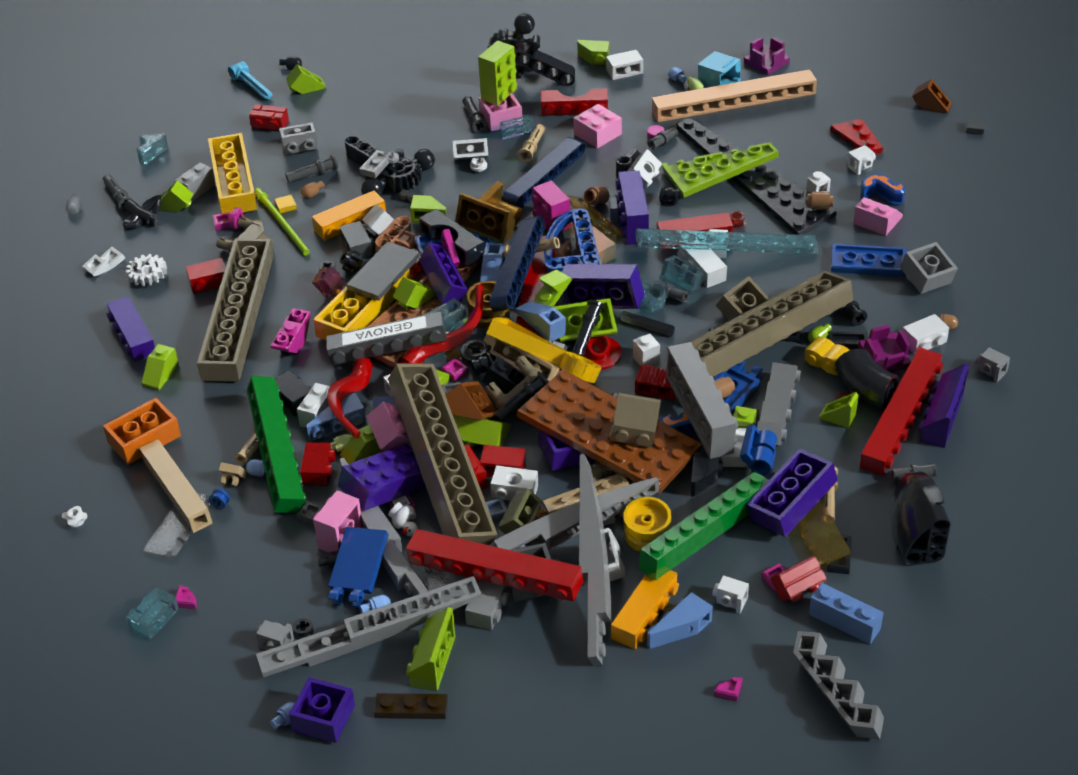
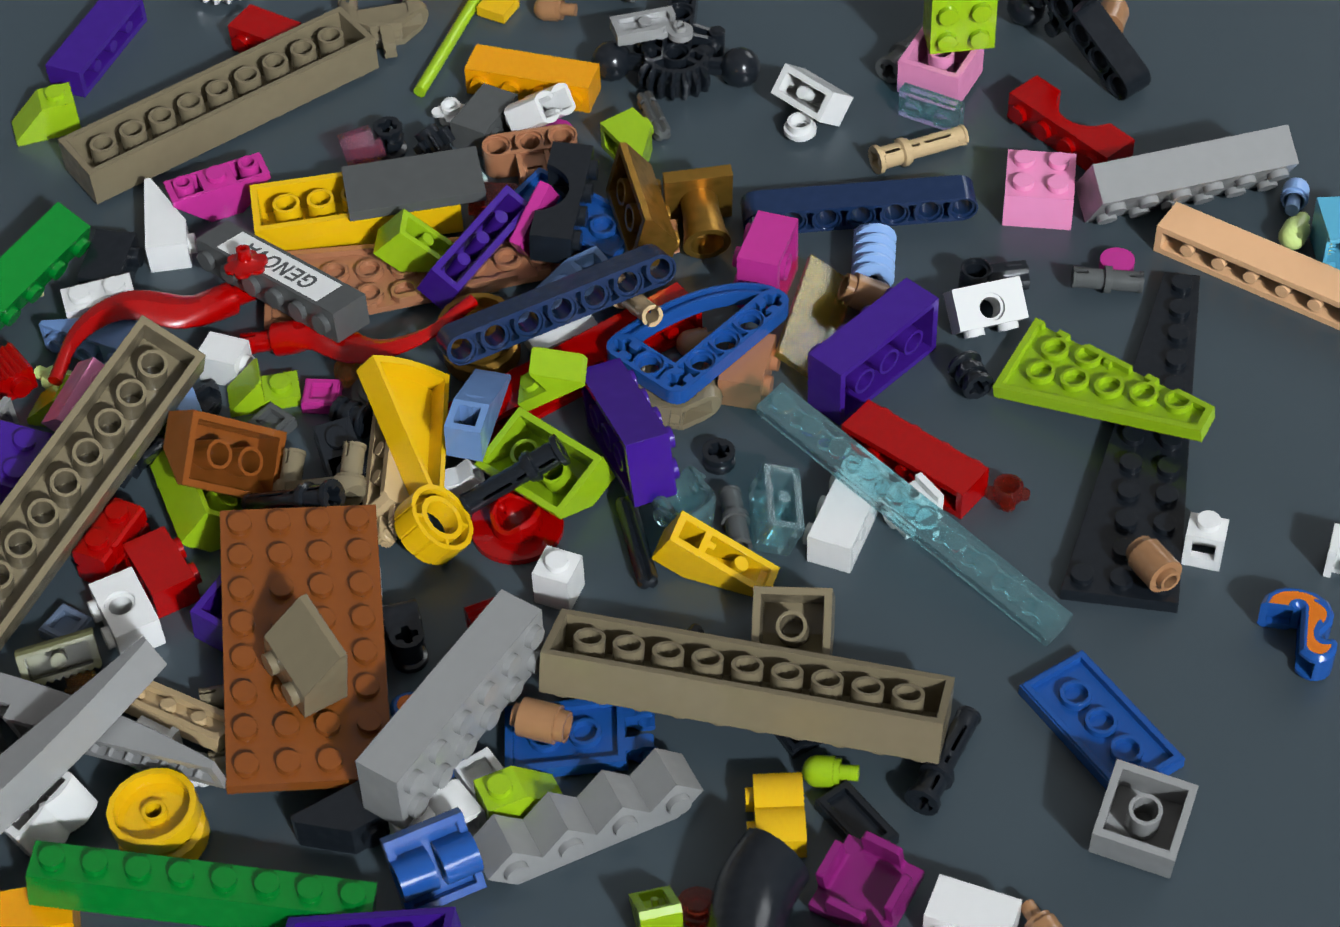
camera: 50 degrees right, 5 degrees up
clear light blue brick [425,298,467,333] -> none
lime slope [577,40,609,65] -> none
white brick [606,50,643,80] -> none
bright pink slope [853,197,903,236] -> none
none -> white slope [144,178,198,273]
none -> red plant [224,244,268,279]
none -> white plate [432,97,465,128]
none -> yellow slope [651,510,780,597]
none -> light blue piece [851,223,897,287]
none -> light grey brick [1075,125,1299,225]

